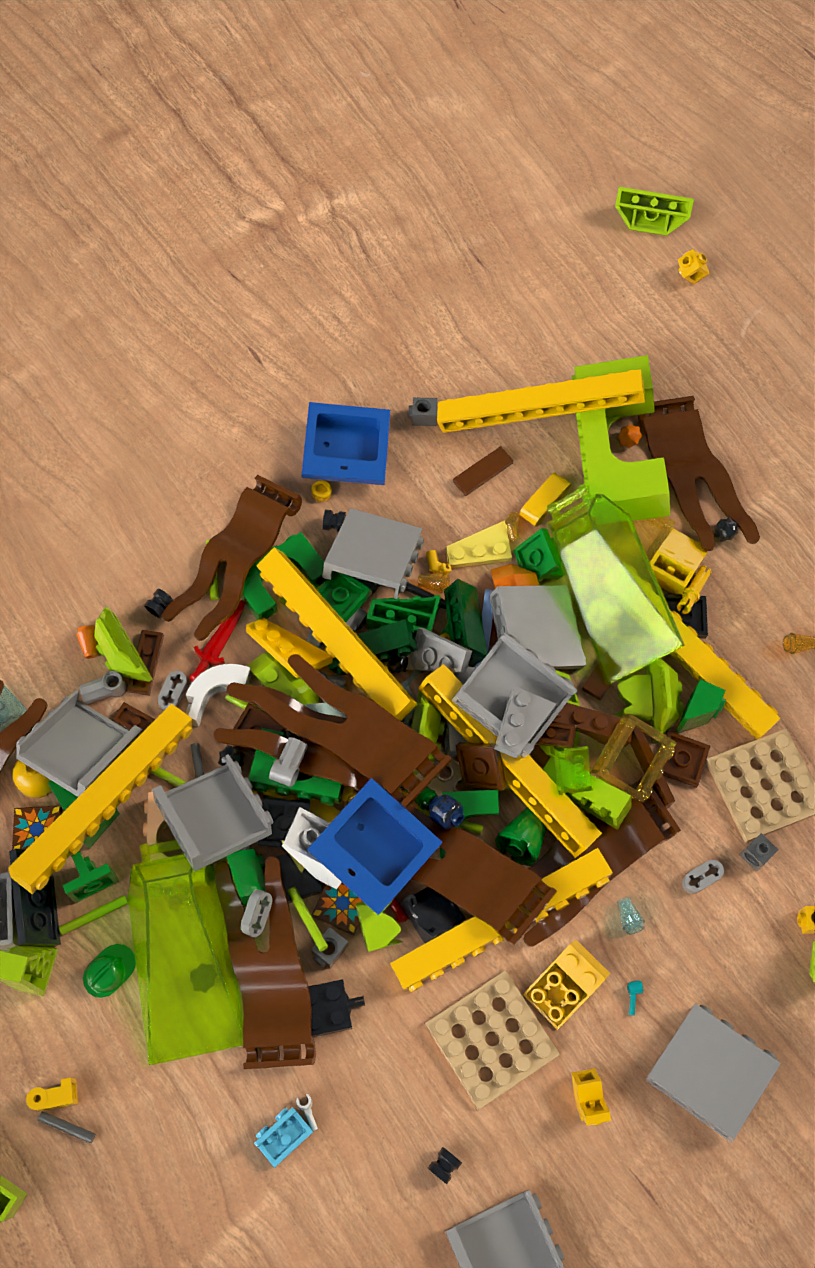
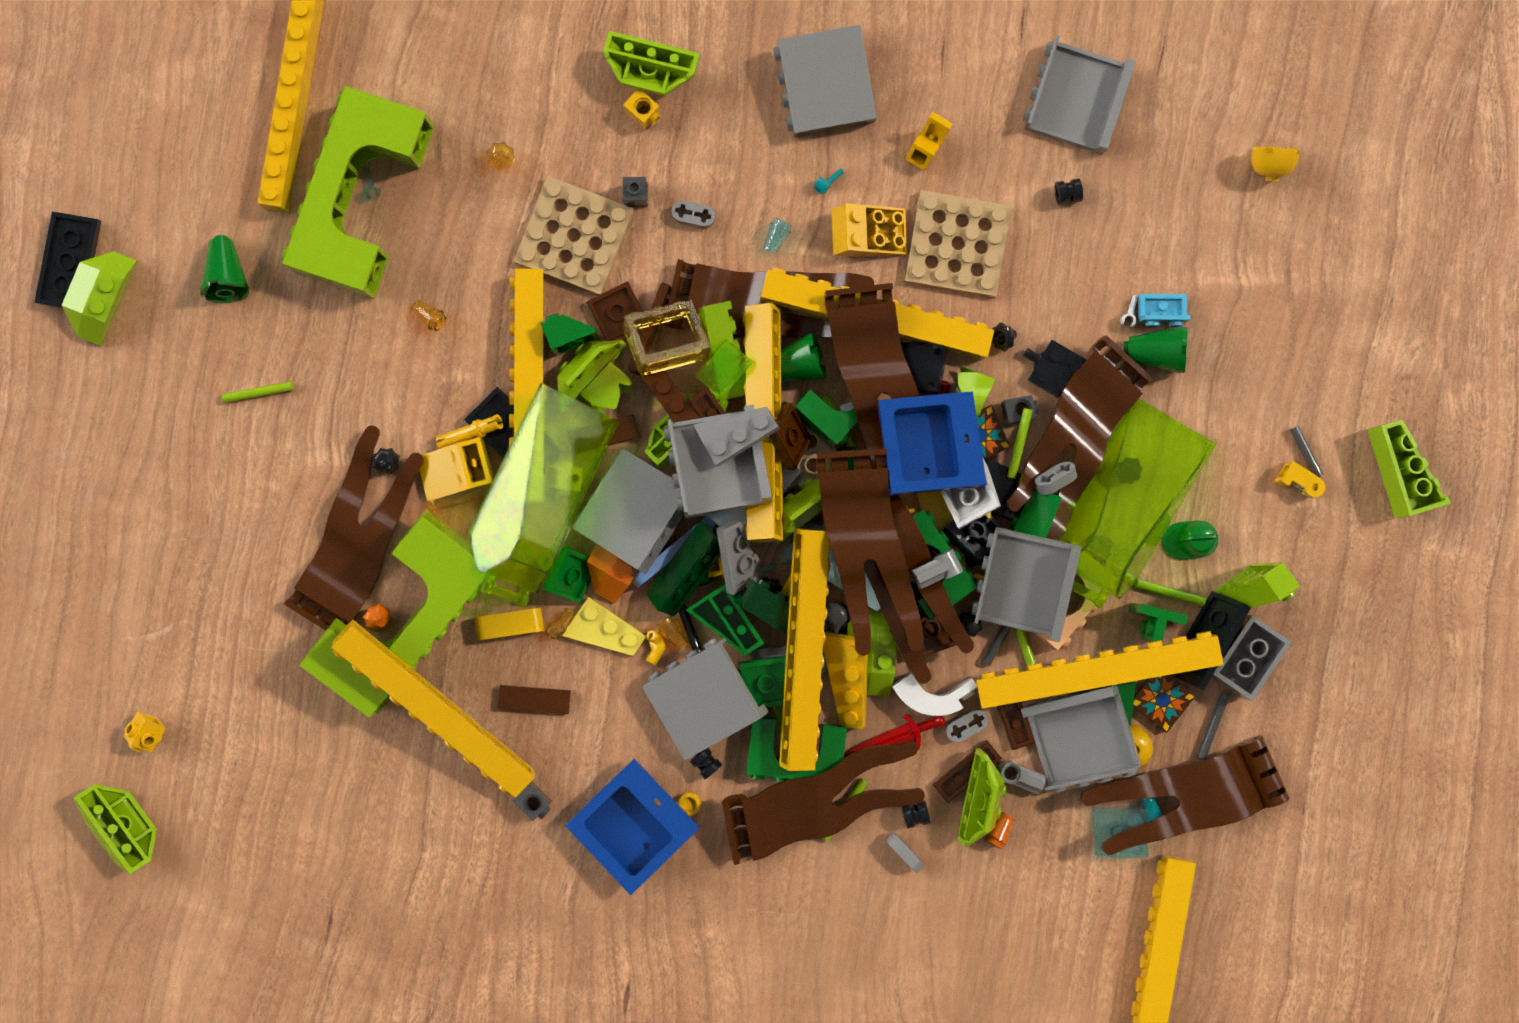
camera: 140 degrees left, 20 degrees up
dark blue head [429,794,464,829] -> none
none -> light grey beam [886,832,925,873]
none -> black piece [992,323,1017,352]
none -> green cone [1123,327,1188,374]

